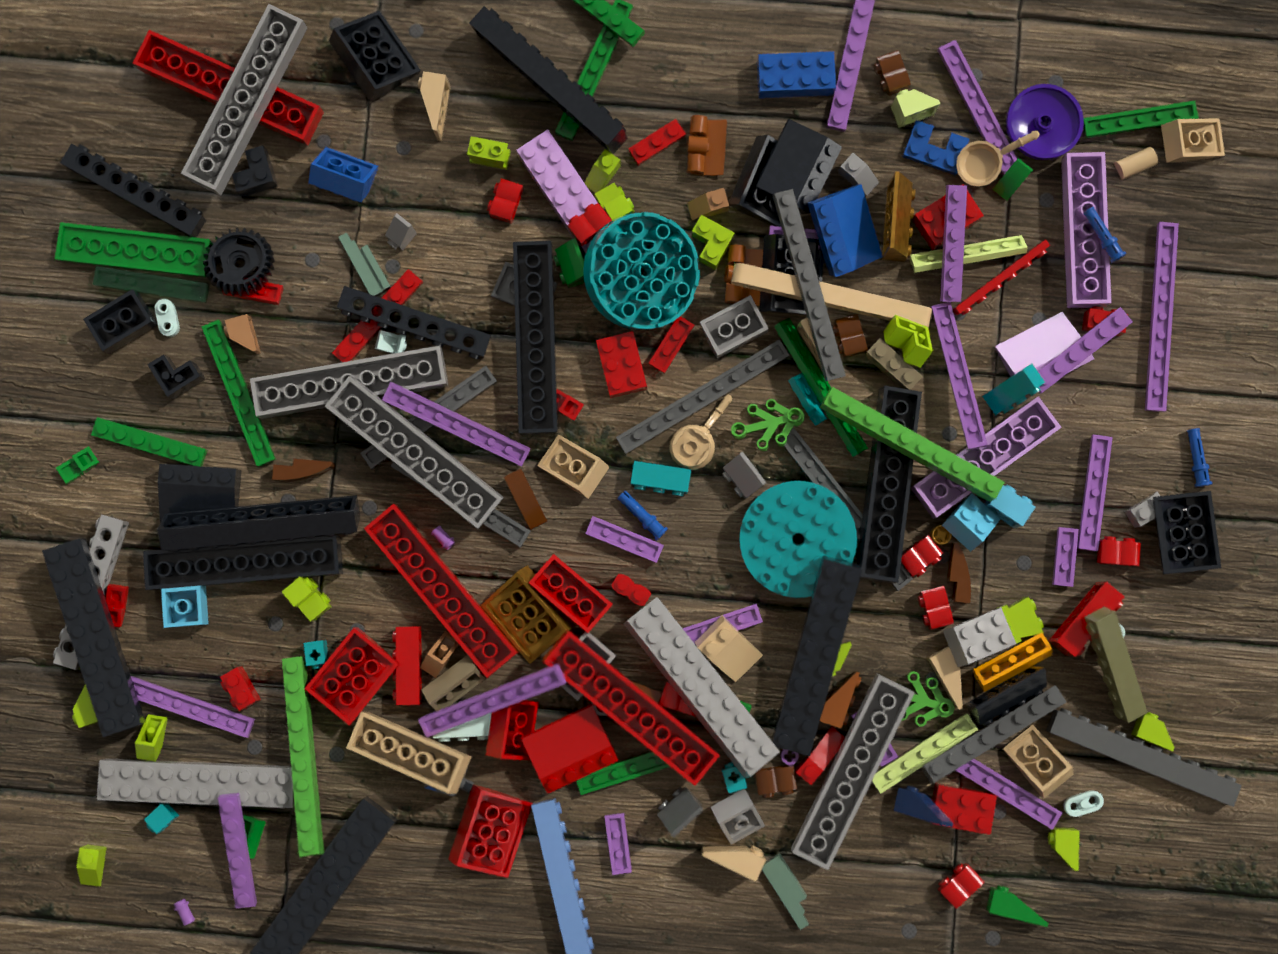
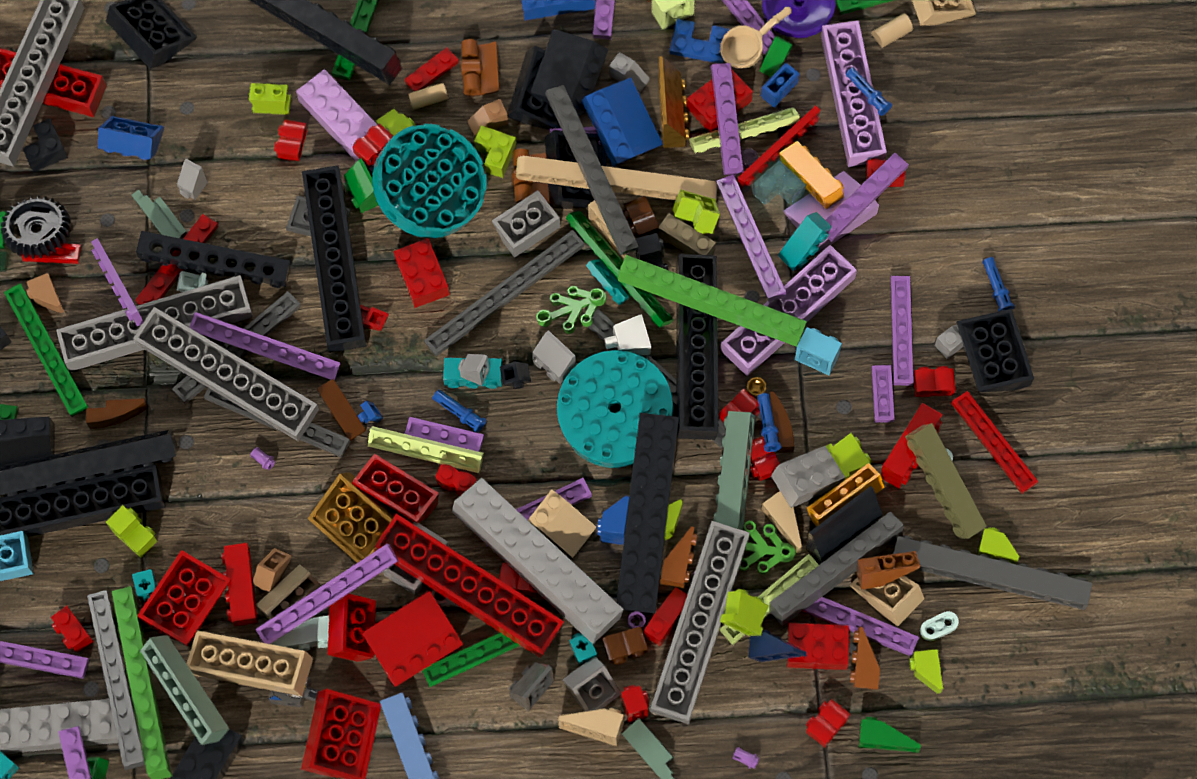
camera: 10 degrees left, 15 degrees down
red brick [364,504,519,678] -> none
tan slope [418,71,450,141] -> none
tan slope [537,434,609,499] -> none
lime slope [584,149,621,193] -> none
medium lavender plate [605,813,632,875] -> none
red plate [648,316,695,374] -> none
tan piece [670,395,732,470] -> none
medium azure brick [942,493,1000,552] -> none
medium lavender plate [1145,222,1179,412] -> none
none -> plate [87,590,145,770]
none -> medium lavender plate [91,238,144,326]
none -> sand green brick [140,635,229,745]
none -> blue tile [358,401,383,423]
none -> yellowish green plate [368,426,483,473]
none -> tan brick [408,83,448,110]
none -> light grey slope [458,354,490,386]
none -> black brick [500,362,531,389]
none -> blue slope [597,496,629,545]
none -> white torso [604,314,651,355]
none -> red brick [621,685,649,723]
none -> black brick [635,233,669,270]
none -> sand green brick [714,411,755,530]
none -> lime hips [720,589,769,636]
none -> medium lavender pin [732,747,760,769]
none -> tile [741,149,758,168]
none -> clear light blue brick [752,160,806,205]
none -> blue pin [757,393,781,452]
none -> blue brick [761,63,800,107]
none -> light orange brick [779,141,844,209]
none -> dark orange slope [850,627,880,689]
none -> dark orange slope [857,551,920,590]
none -> red plate [951,391,1038,494]

